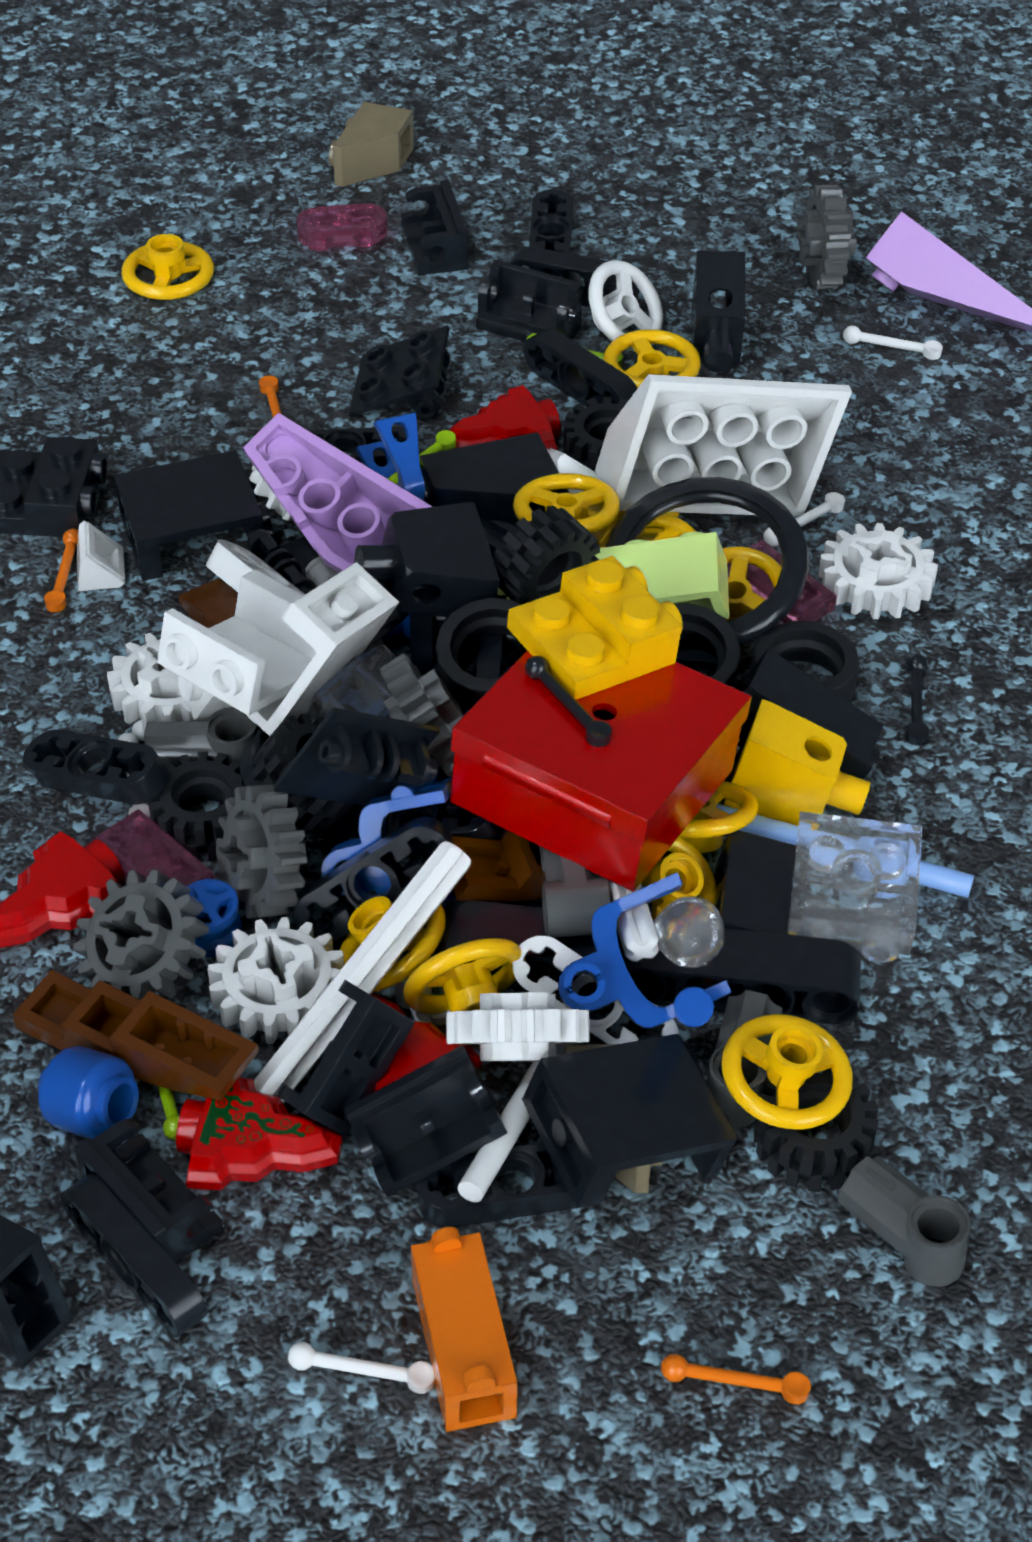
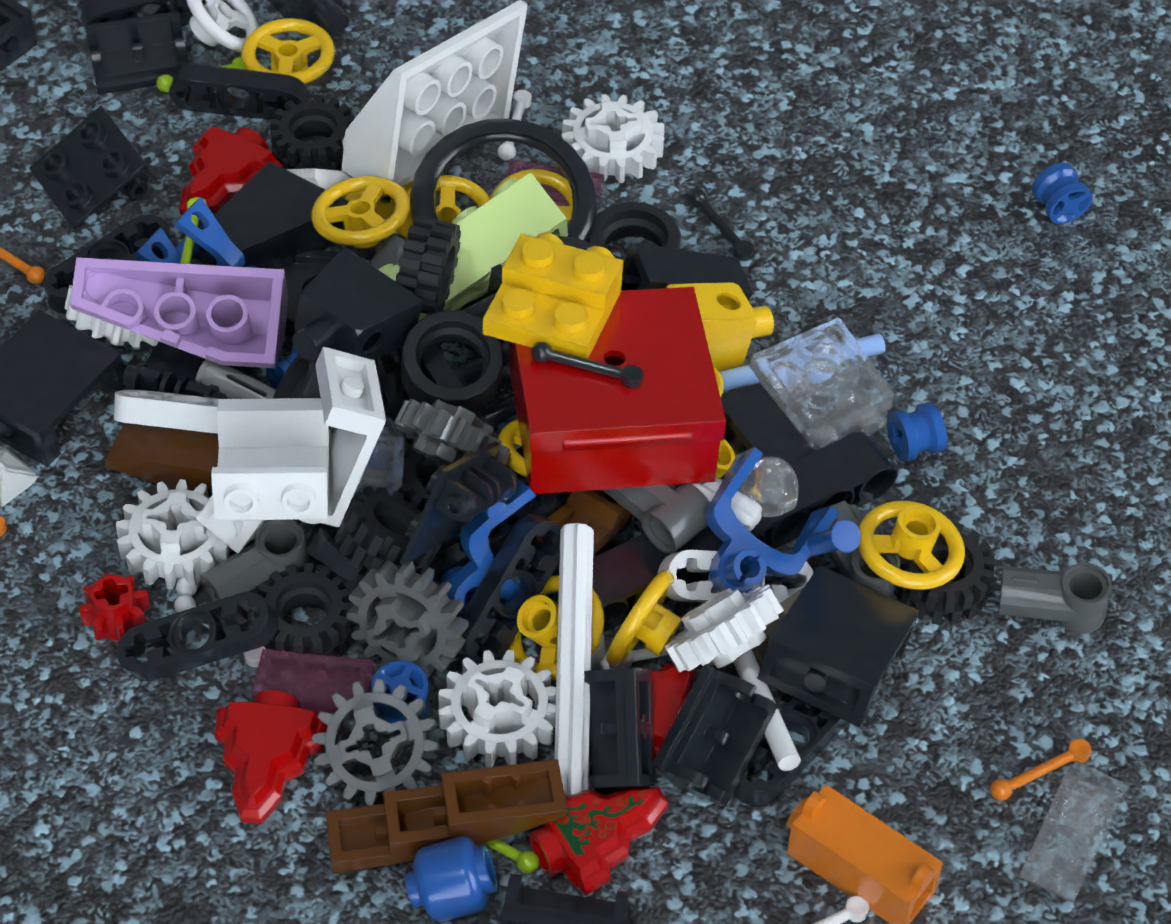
camera: 40 degrees left, 5 degrees up
none -> red gear [79,573,150,641]
none -> blue wheel [887,402,947,462]
none -> clear slope [1019,761,1130,903]

